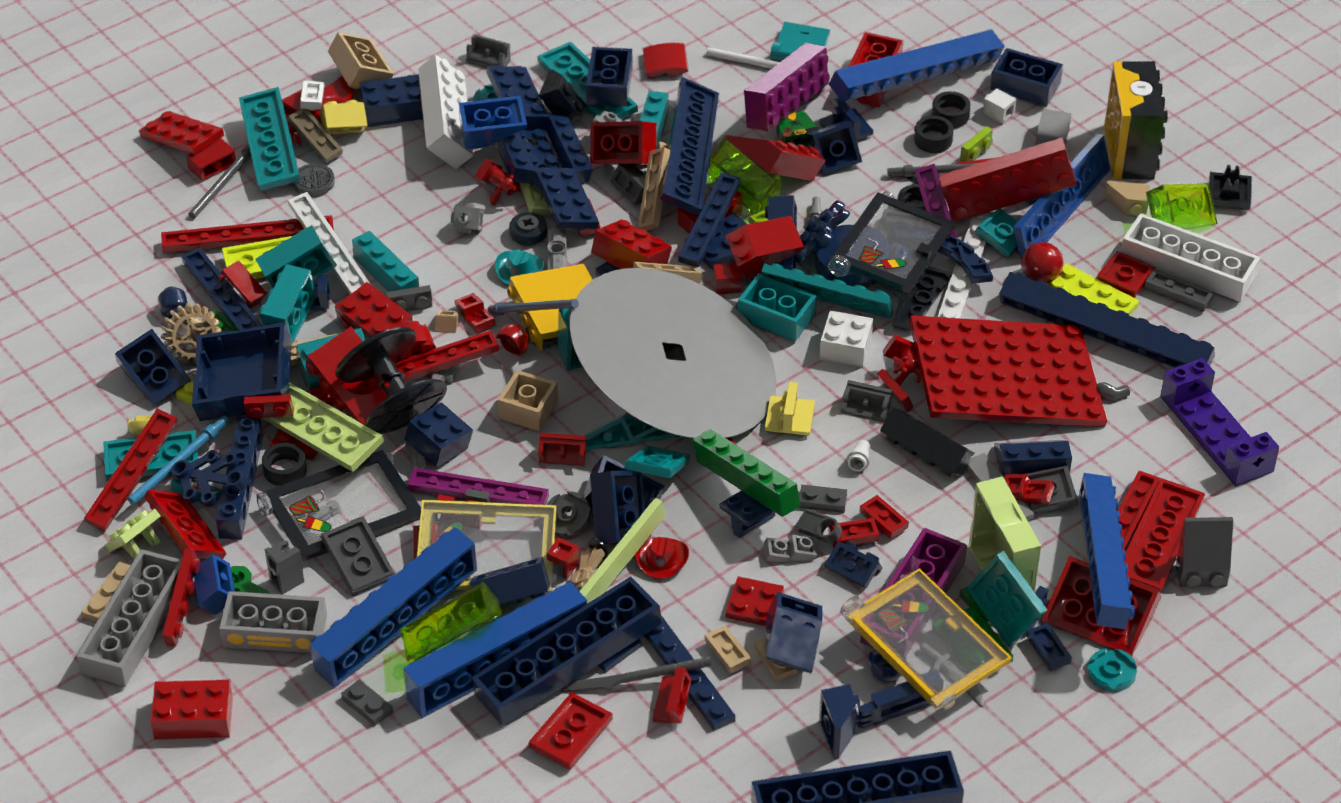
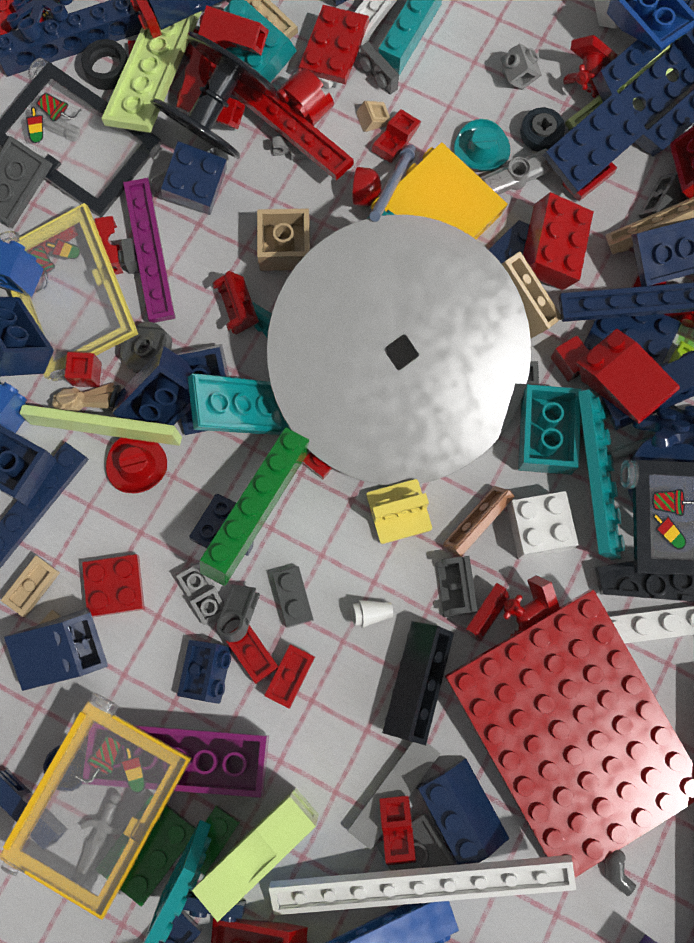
camera: 65 degrees right, 30 degrees up
none -> white plate [269,855,576,915]
none -> nougat tile [443,486,515,557]

